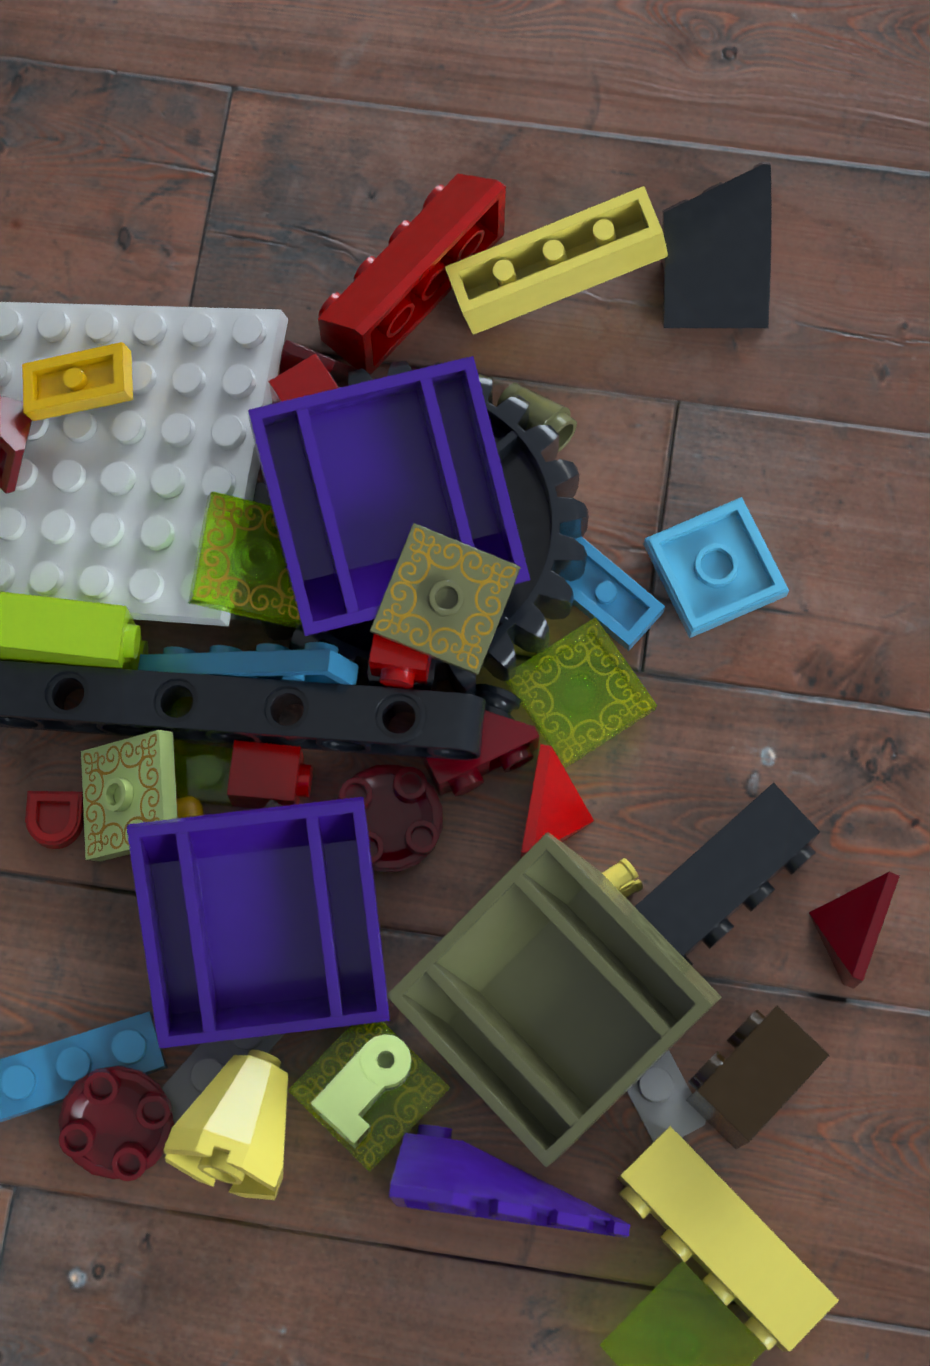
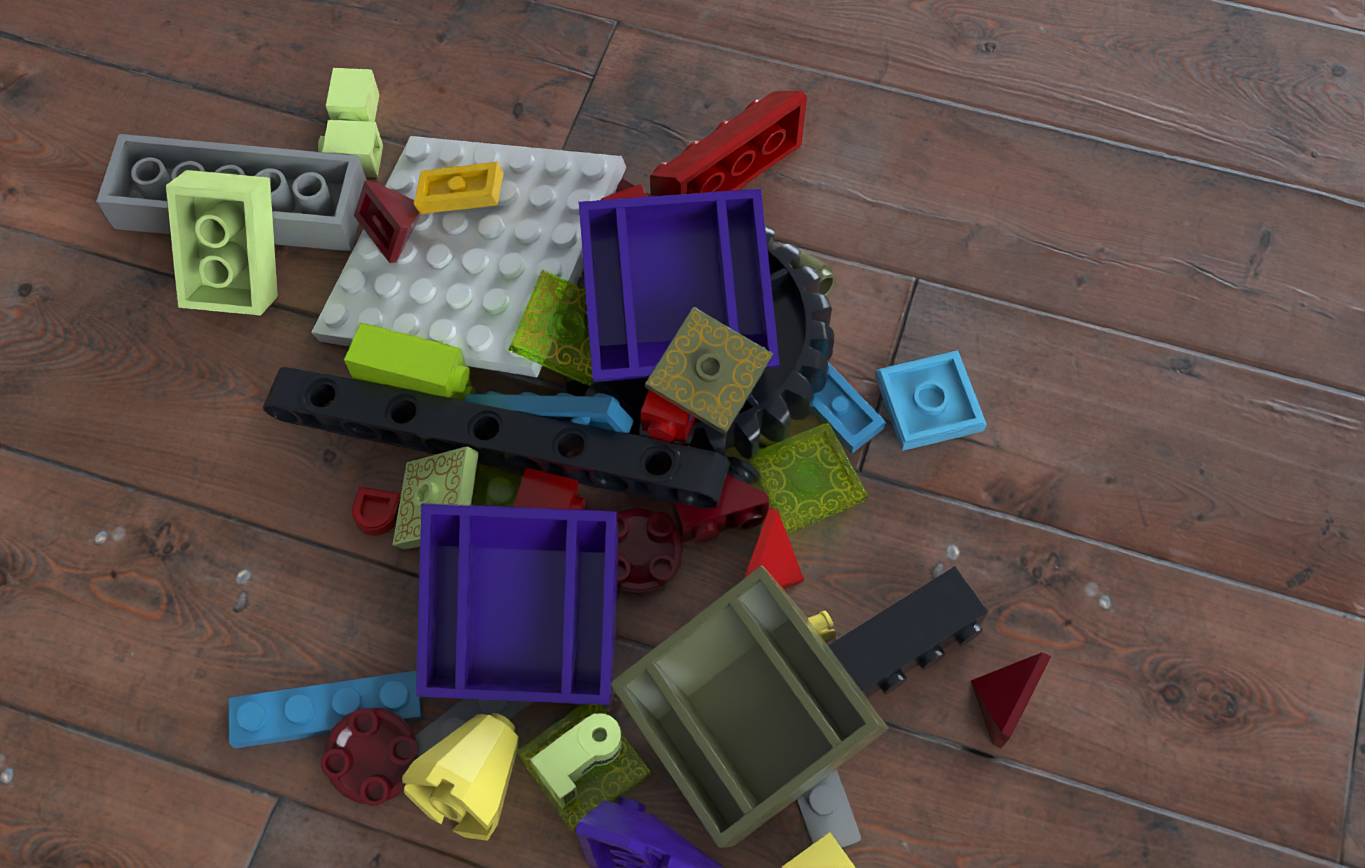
camera: 10 degrees right, 10 degrees down
light yellow brick [445,186,668,335] -> none
black slope [661,162,772,328] -> none
dark brown brick [686,1005,830,1149] -> none

